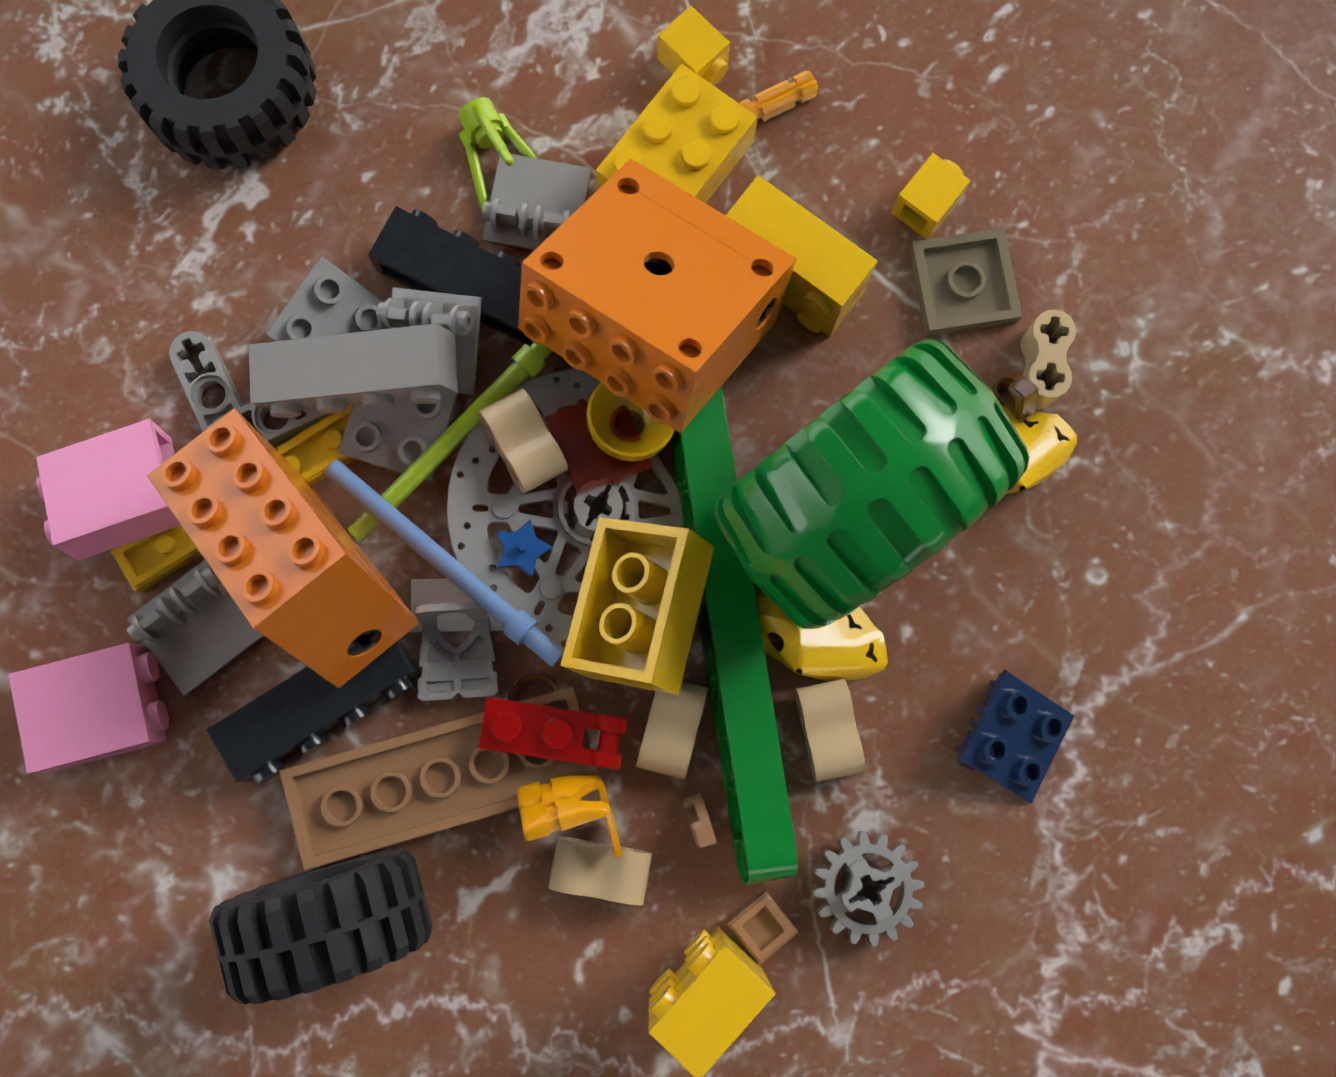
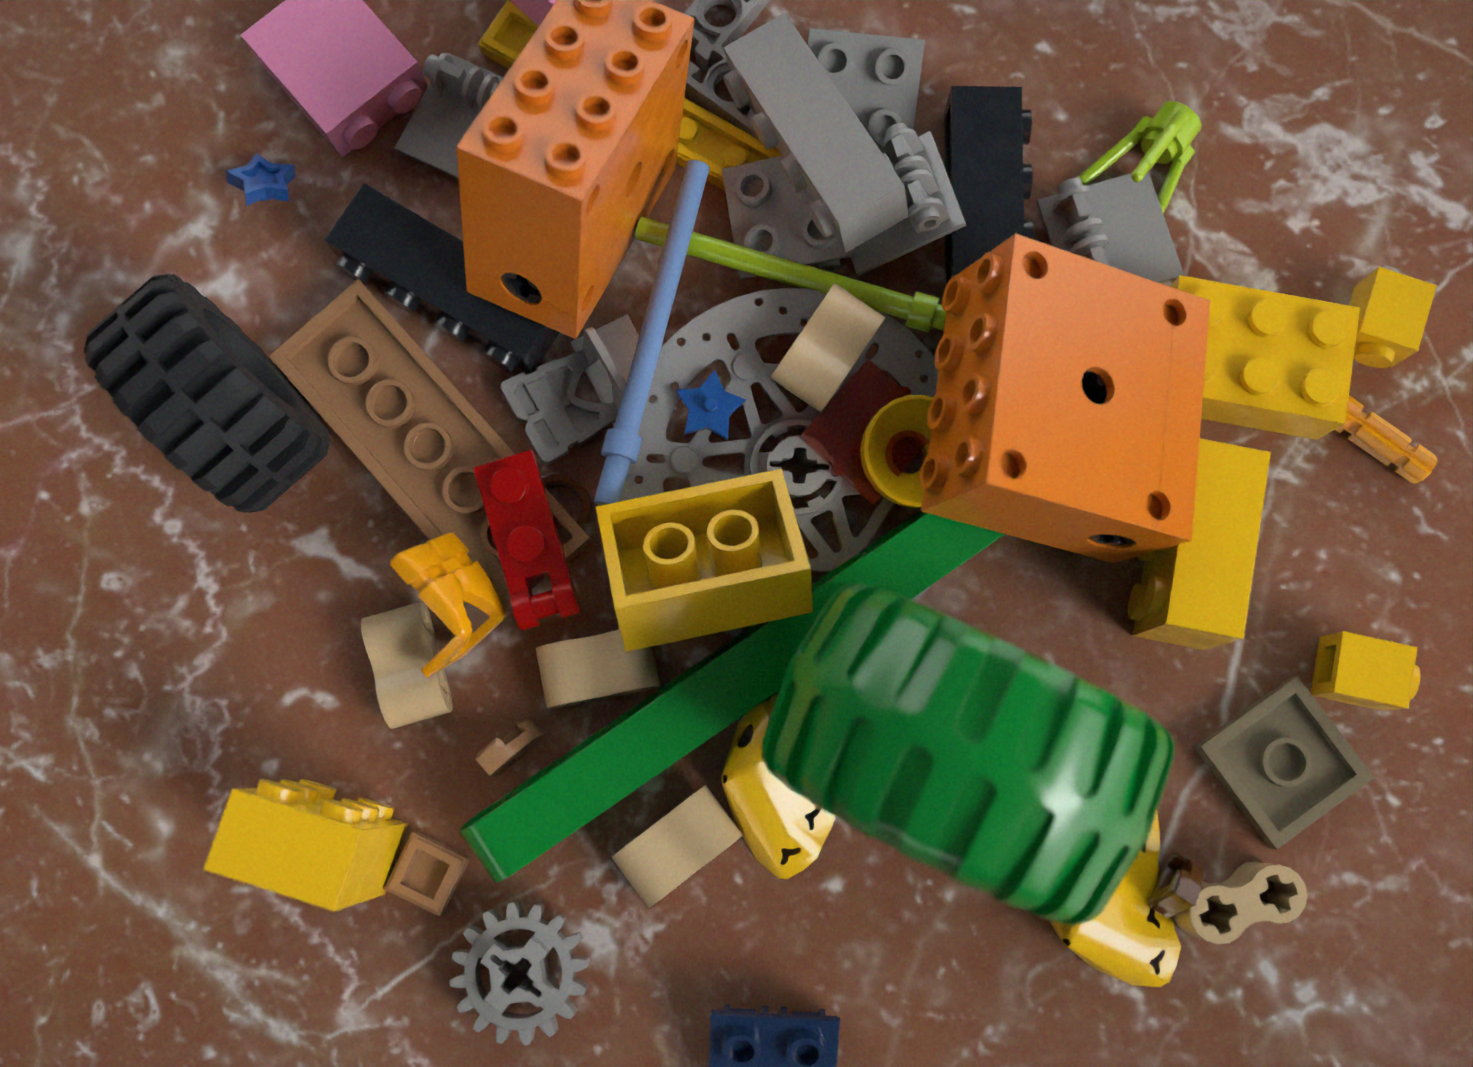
camera: 70 degrees right, 0 degrees up
none -> blue piece [225,153,295,206]

